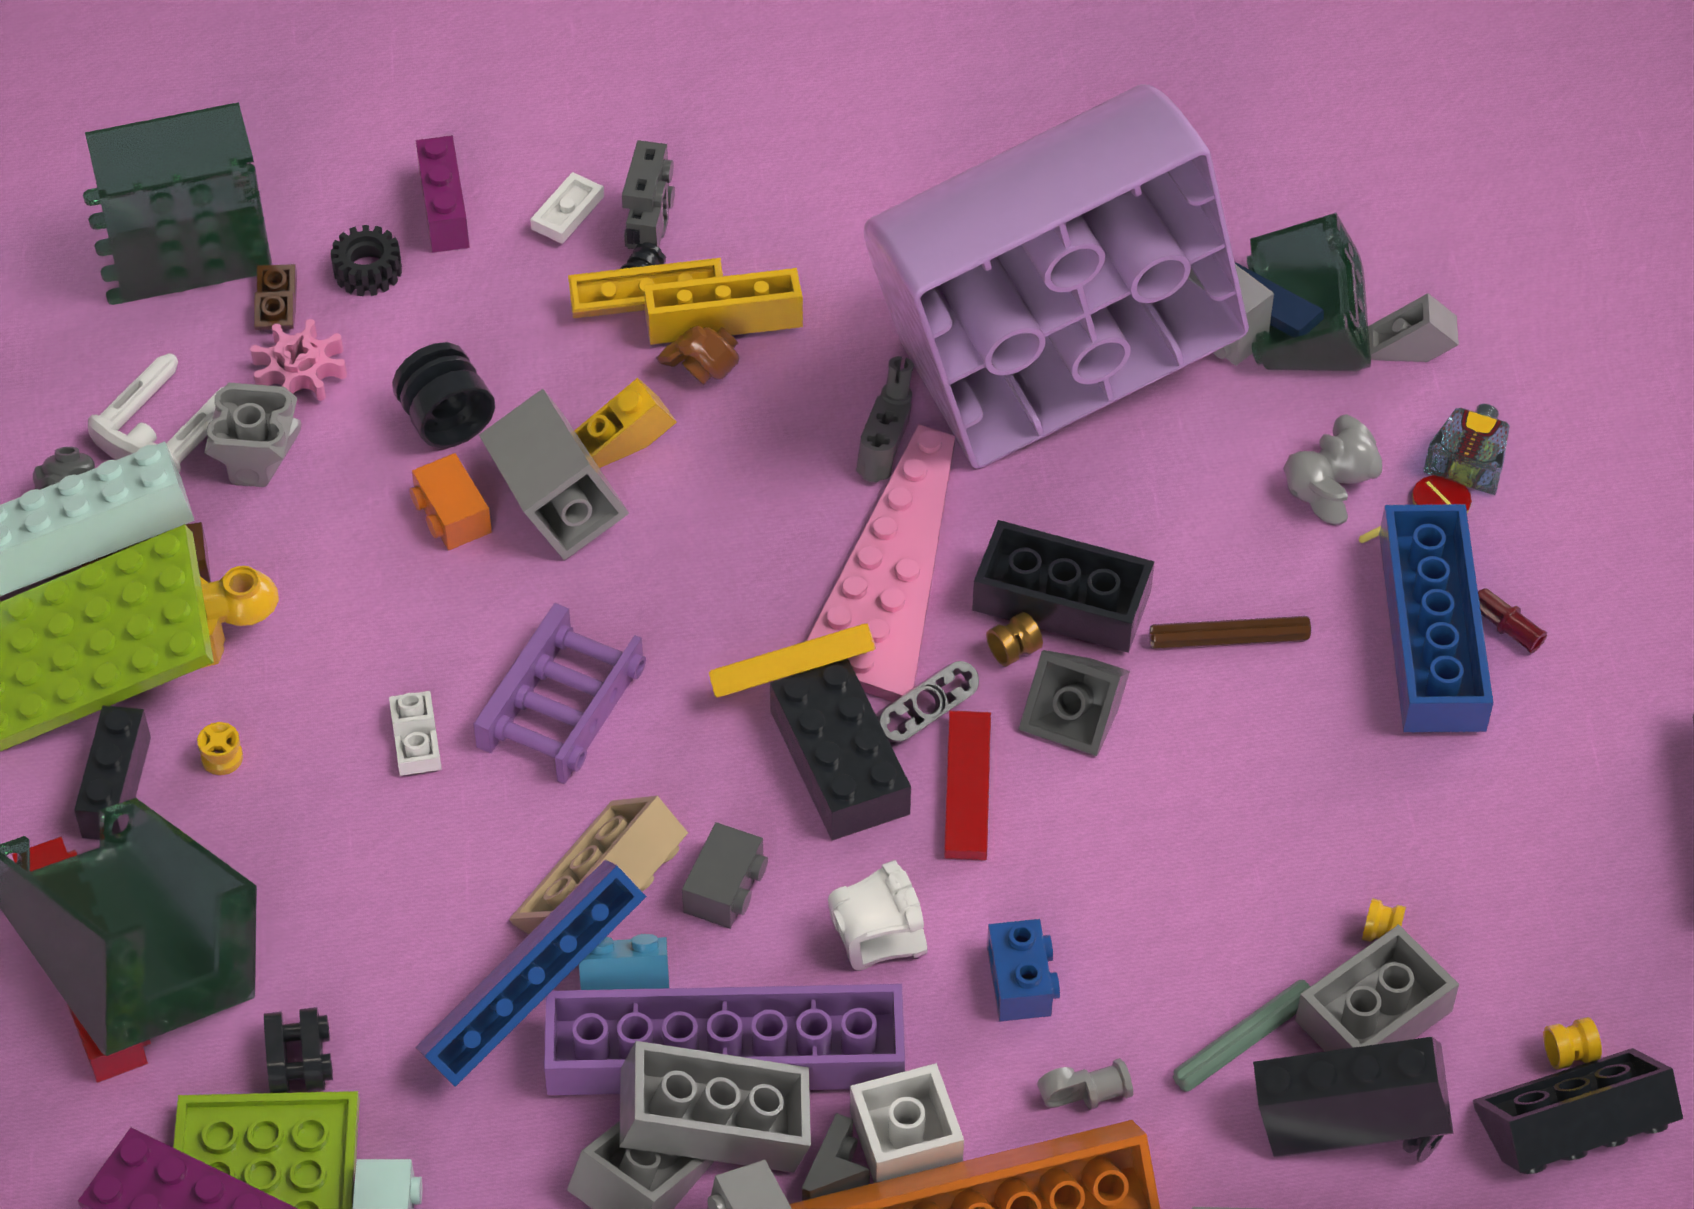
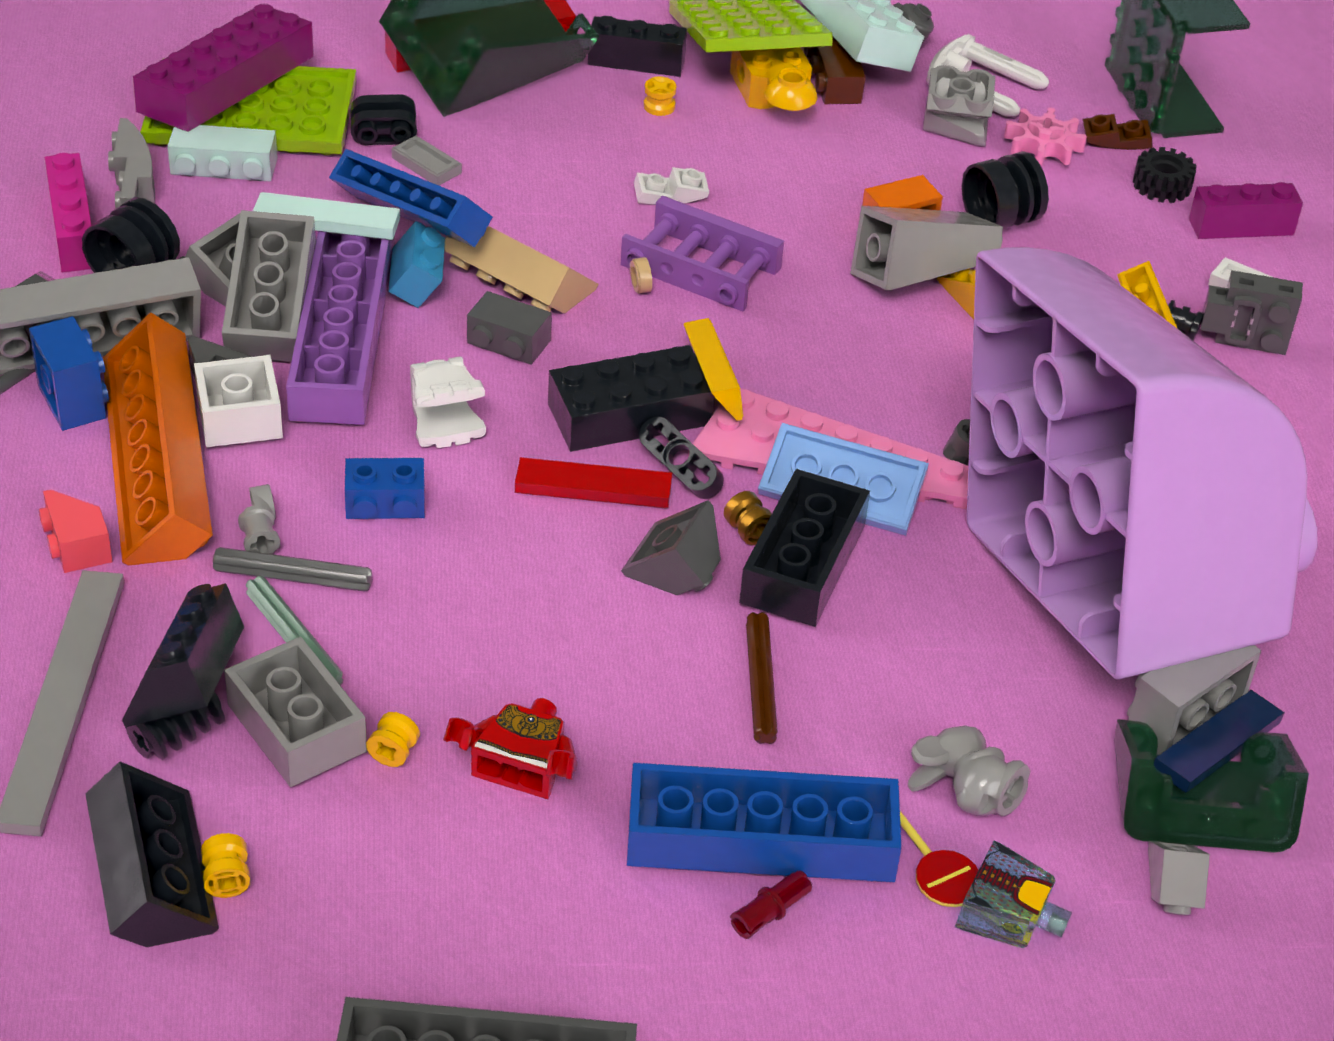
camera: 90 degrees right, 10 degrees down
none -> dark grey axle [213,547,372,591]
none -> light aqua tile [253,192,400,240]
none -> light grey tile [392,136,462,185]
none -> red torso [443,698,578,800]
none -> tan tile [630,257,652,294]
none -> light blue tile [758,423,929,536]

